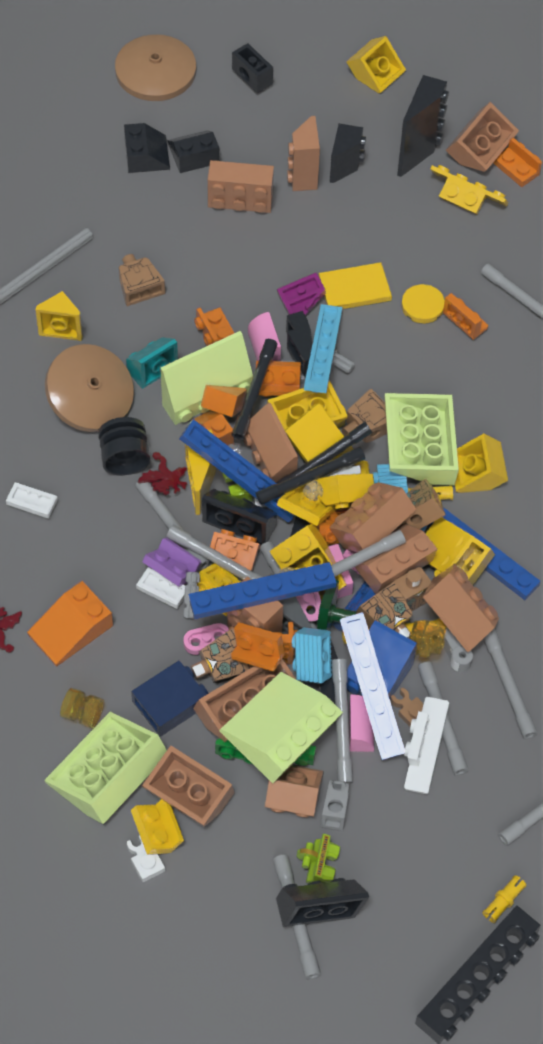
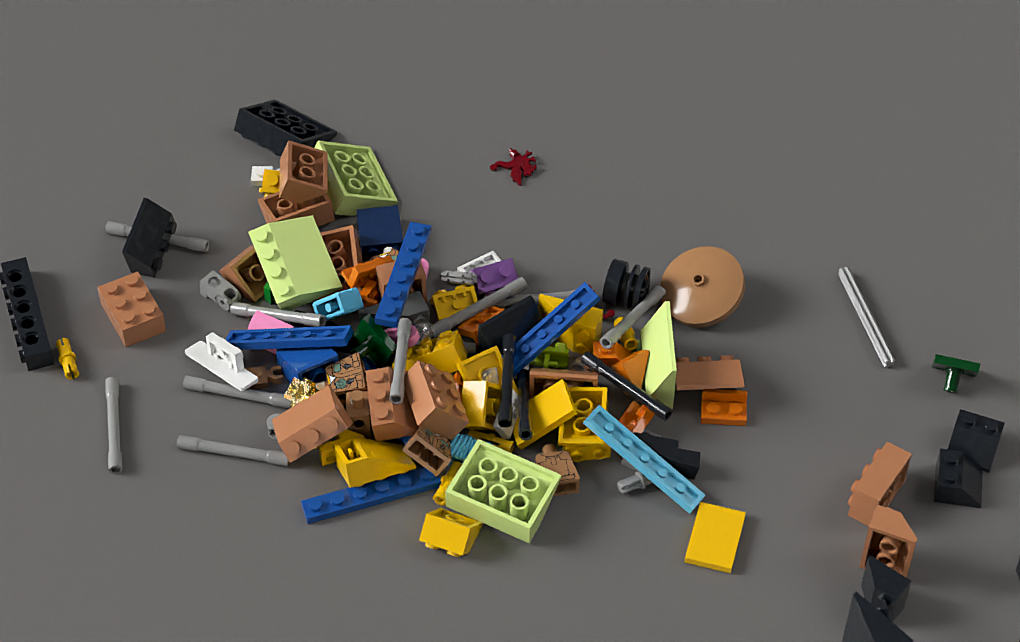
camera: 120 degrees right, 10 degrees down
white plate [6,482,58,519] -> none
orange slope [27,581,113,667] -> none
yellow slope [35,291,83,341] -> none
clear yellow wheel [60,687,104,729] -> none
medium nougat torso [119,254,165,306] -> none
teal slope [126,337,178,389] -> none
bright pink brick [248,312,281,361] -> none
magenta wing [277,272,326,316] -> none
lime hips [296,834,340,883] -> none
yellow tile [401,284,445,324] -> none
orange bracket [443,293,488,340] -> none
none -> nougat brick [97,272,166,347]
none -> black slope [234,99,337,156]
none -> nougat slope [279,140,328,203]
none -> light grey piece [600,286,665,349]
none -> yellow pin [614,317,638,351]
none -> nougat slope [675,355,744,390]
none -> dark green tile [932,354,981,393]

